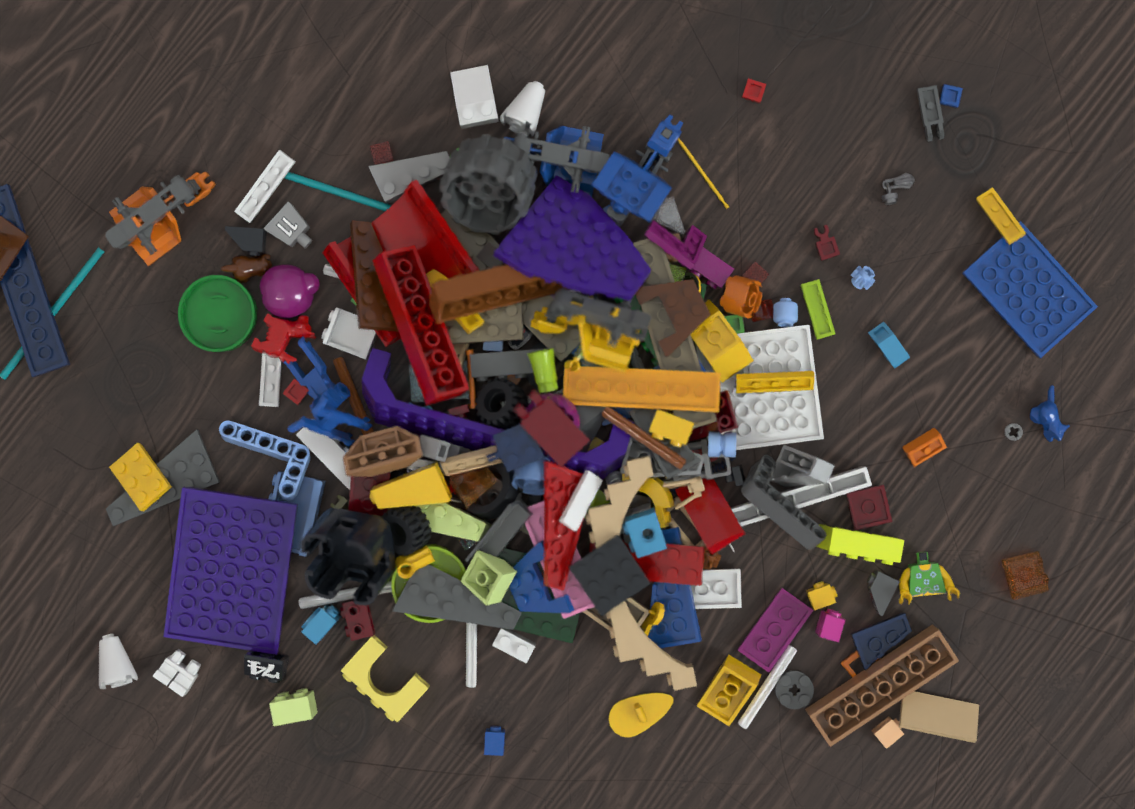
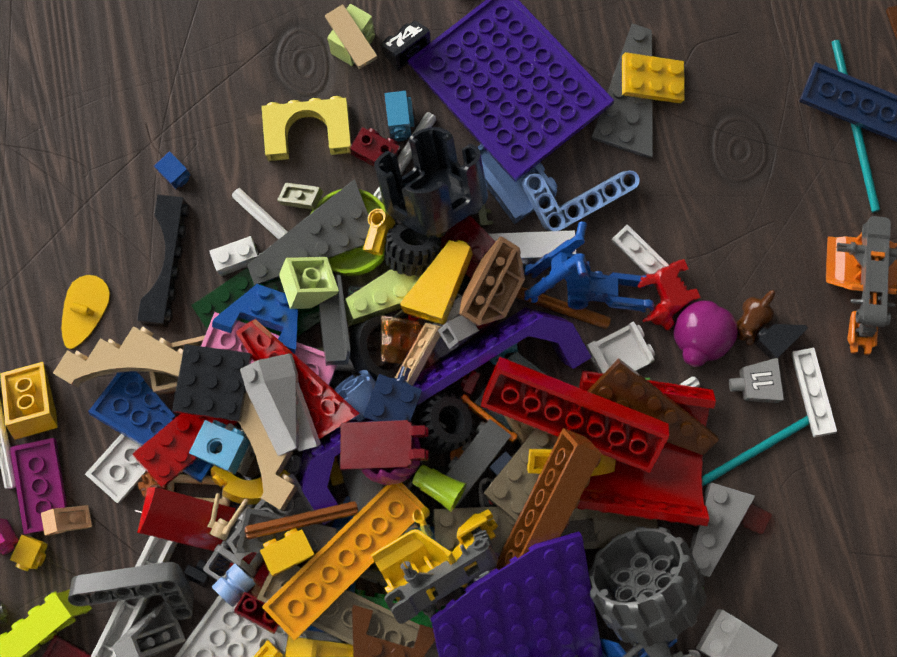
camera: 135 degrees right, 10 degrees down
green piece [178,275,257,352] -> none
red plate [283,378,309,405] -> none
yellow piece [640,602,665,636] -> none
none -> light nougat plate [41,505,92,536]
none -> black arch [137,194,189,327]
none -> light grey wedge [240,353,299,456]
none -> plate [277,182,323,210]
none -> tan tile [325,4,377,69]

